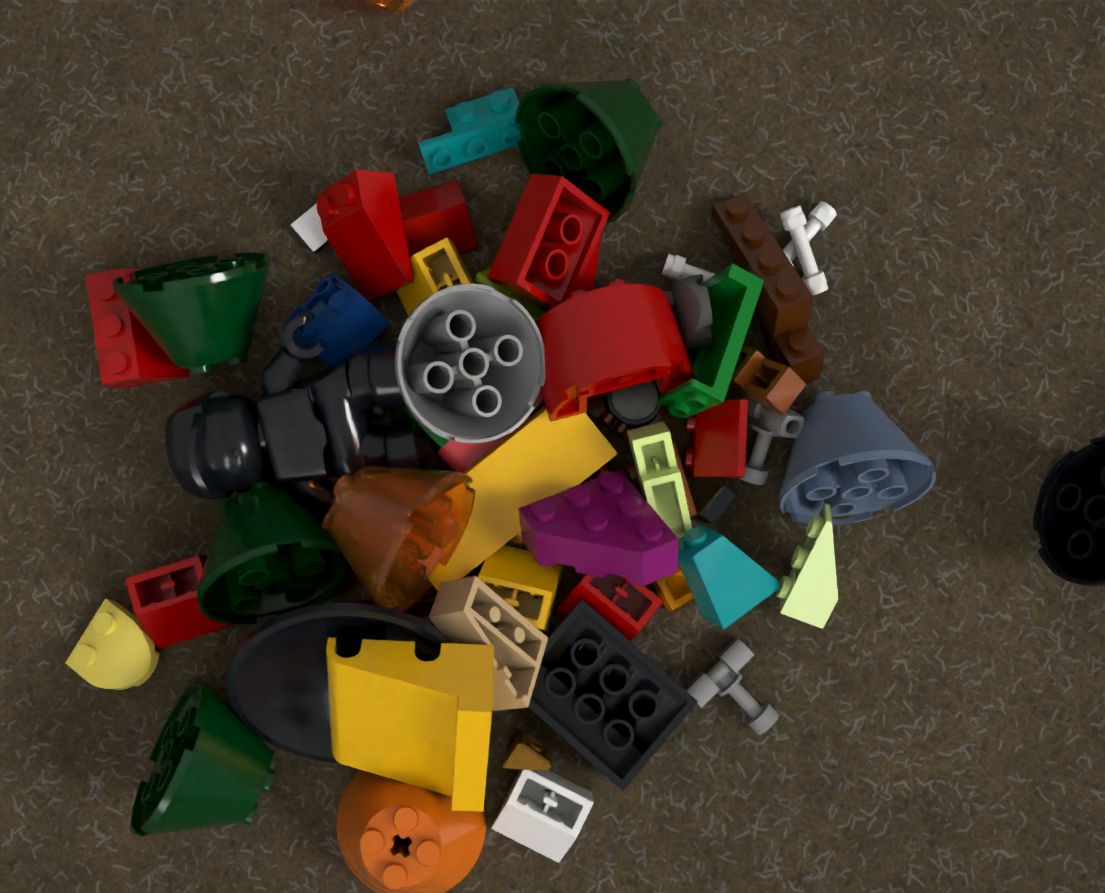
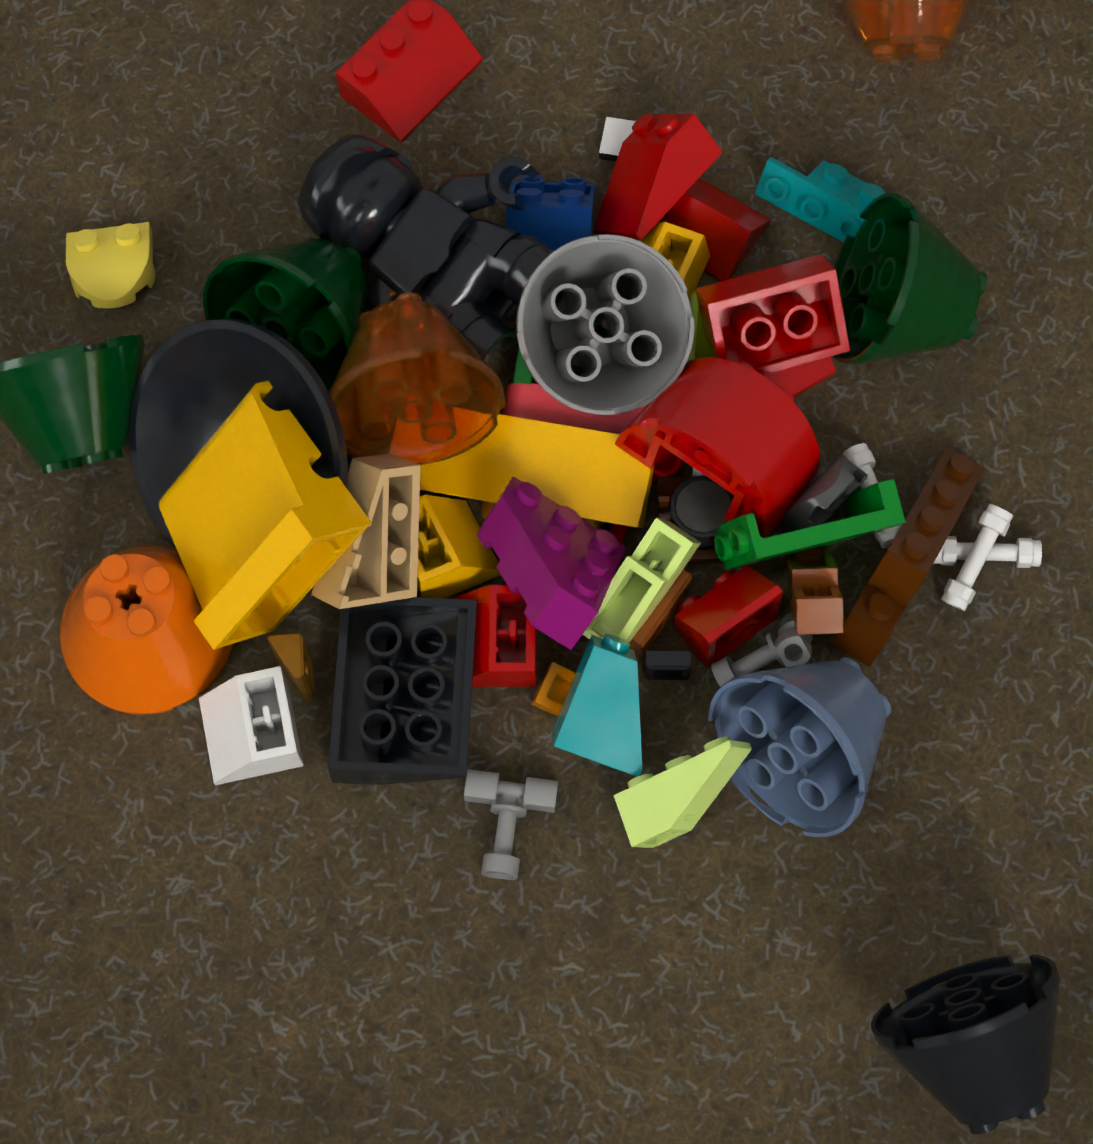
camera: 60 degrees right, 15 degrees down
dark green cone [112,252,270,374] -> none
red slope [125,555,233,649] -> none

